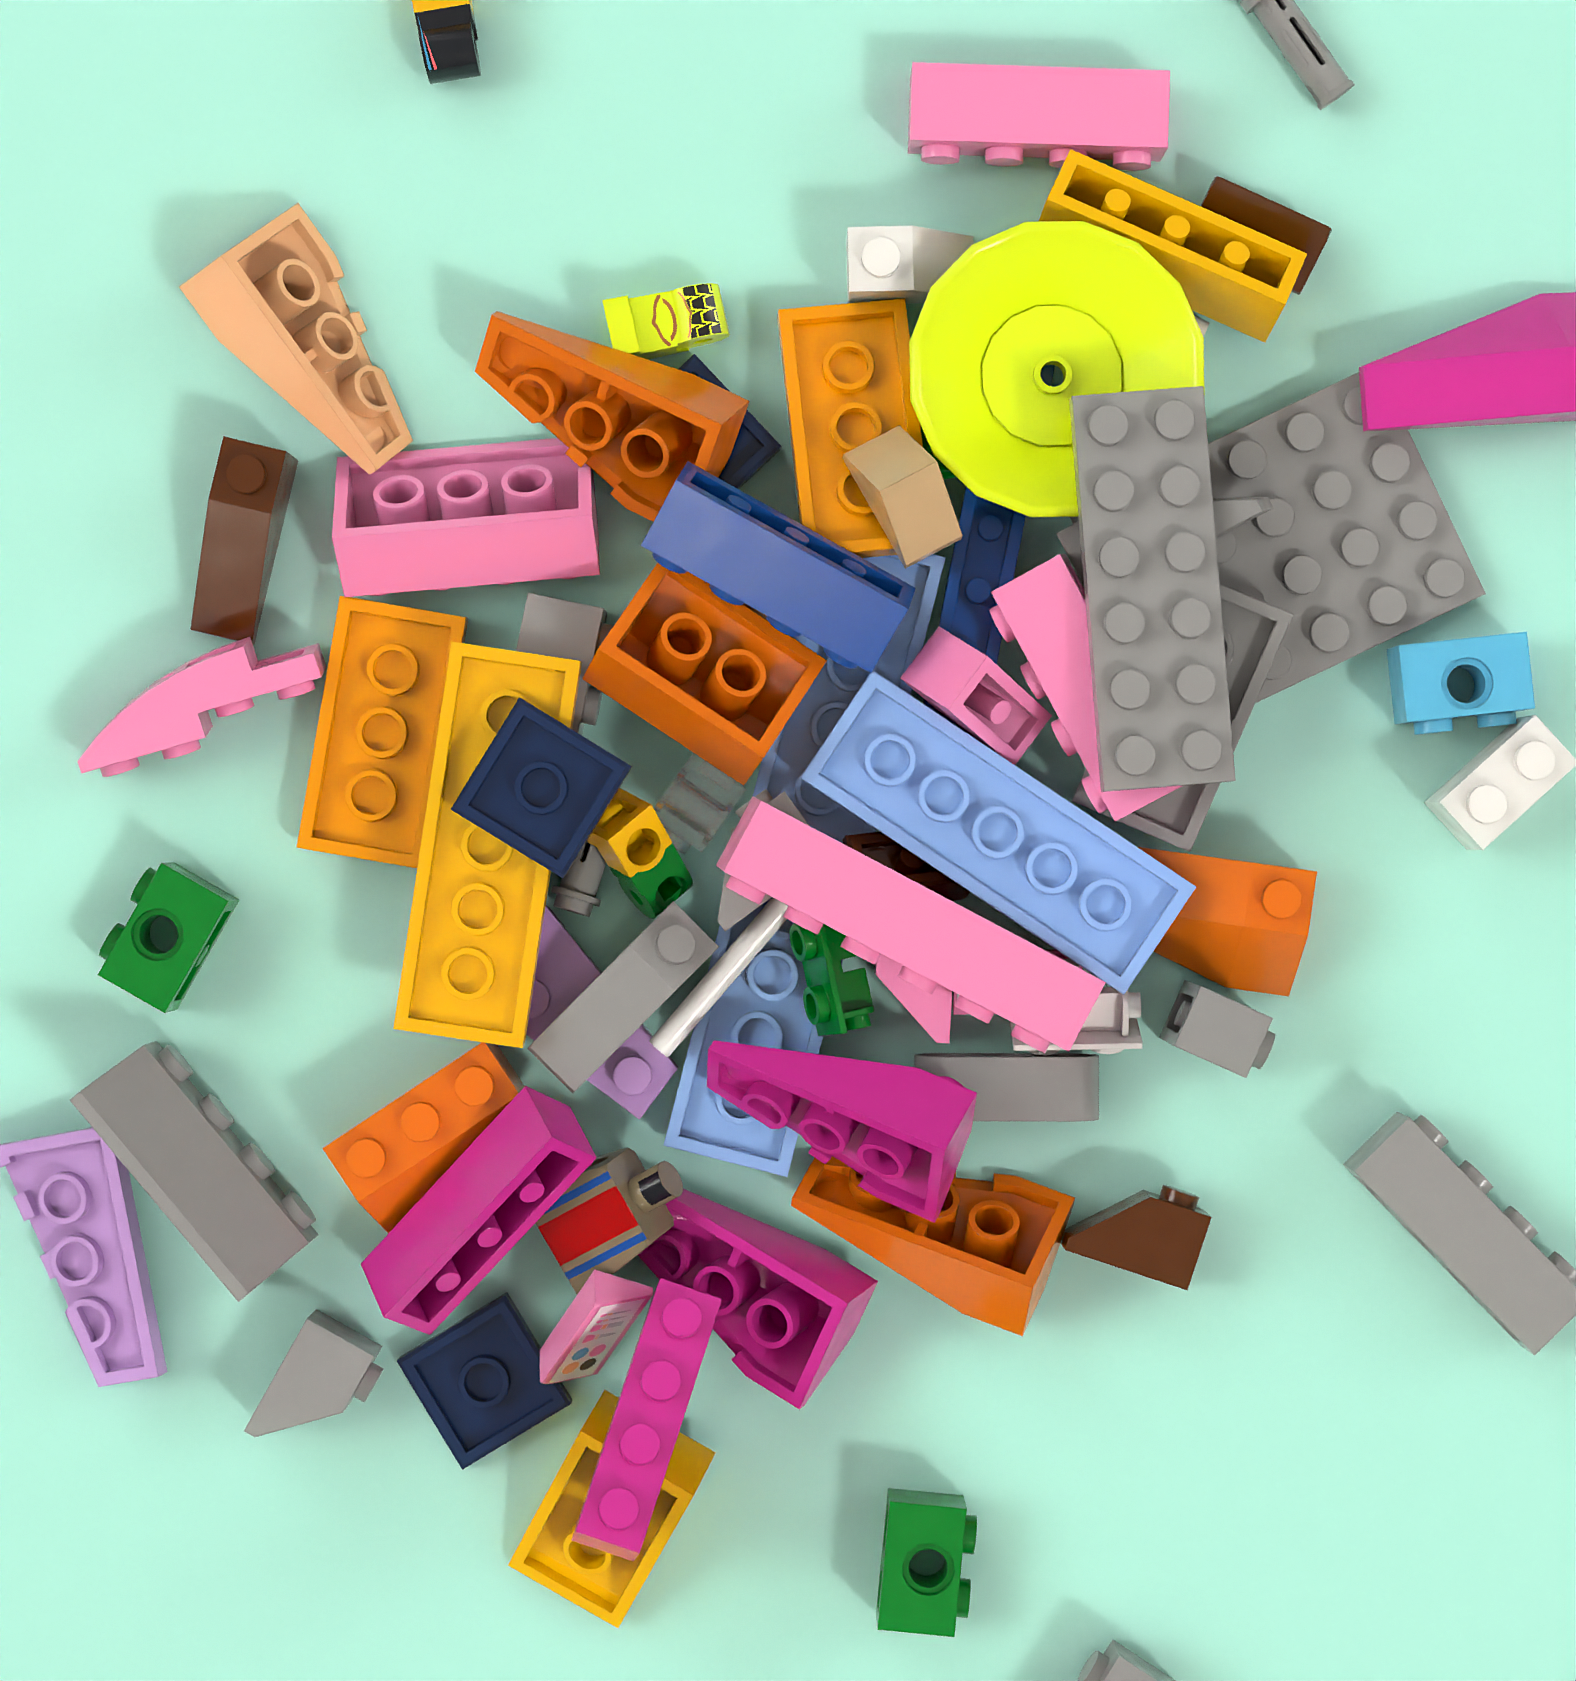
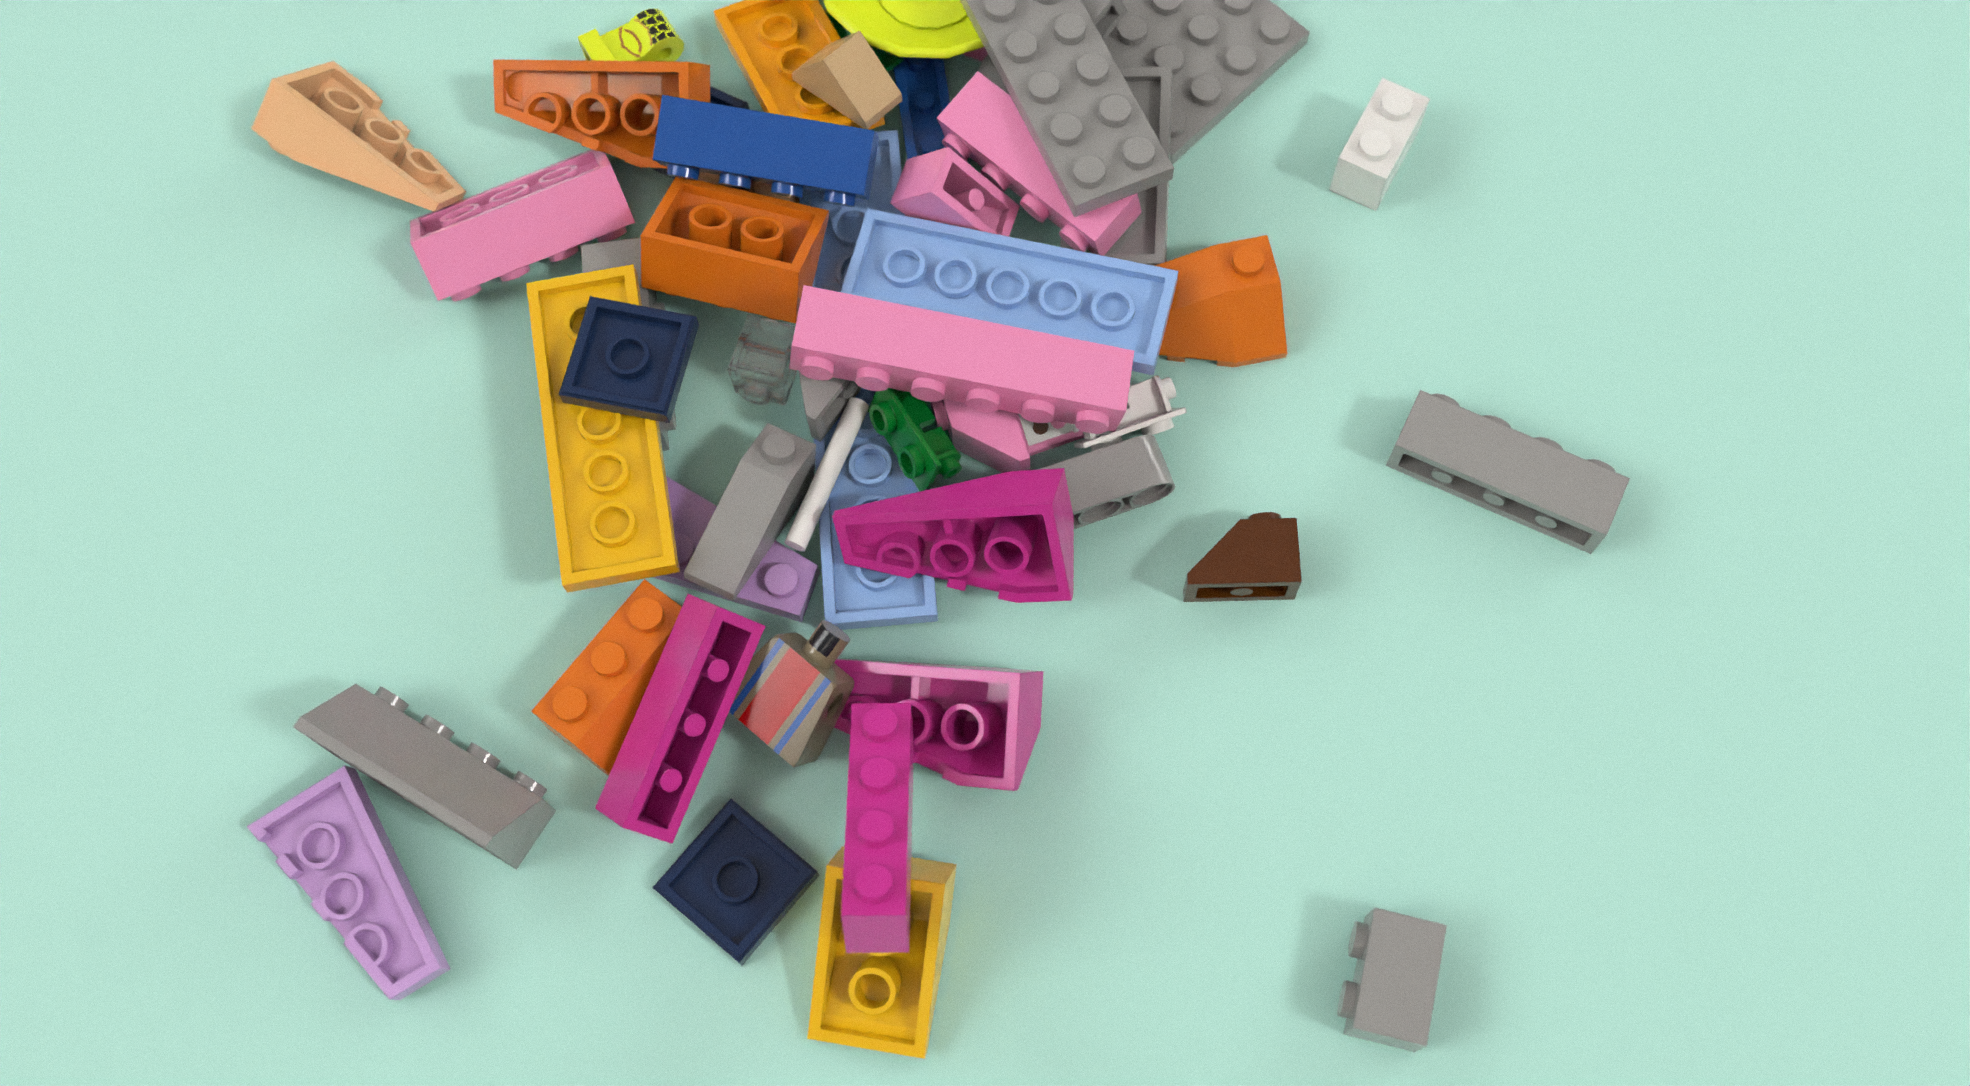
camera: 15 degrees left, 20 degrees down
bright pink slope [77,637,326,777] -> none
green brick [98,862,239,1013] -> none
reddish brown slope [190,436,298,645] -> none
light grey slope [244,1309,384,1437] -> none
light orange plate [296,596,468,868] -> none
slope [540,1269,653,1384] -> none
light grey pin [551,842,606,917] -> none
yellow leg [587,788,693,919] -> none
orange wedge [791,1156,1075,1337] -> none
green brick [876,1488,977,1637] -> none
light grey brick [1159,980,1275,1078] -> none
medium azure brick [1386,632,1535,735] -> none

